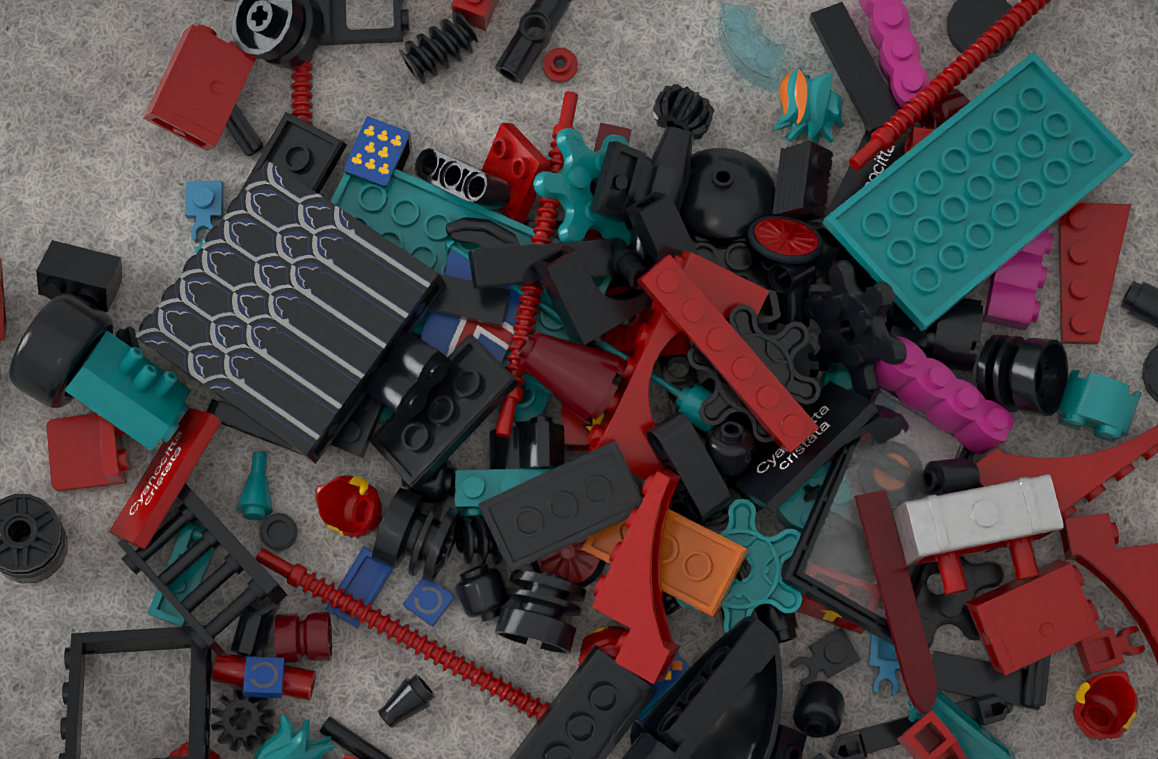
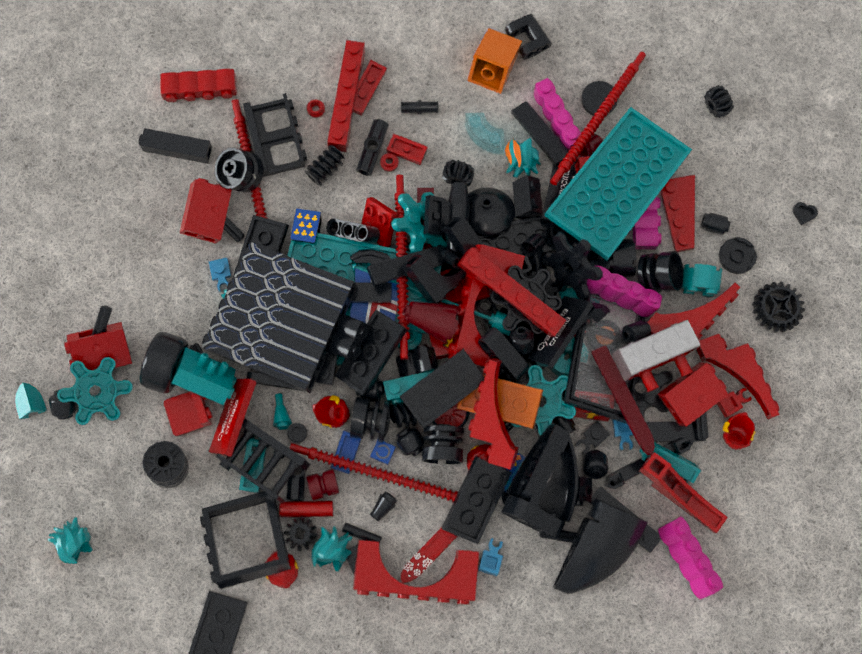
camera: 15 degrees left, 0 degrees up
black brick [36,240,122,312] -> none
blue tile [243,656,285,698] -> none
red wheel [748,216,823,264] -> none
none -> red plate [386,133,428,165]

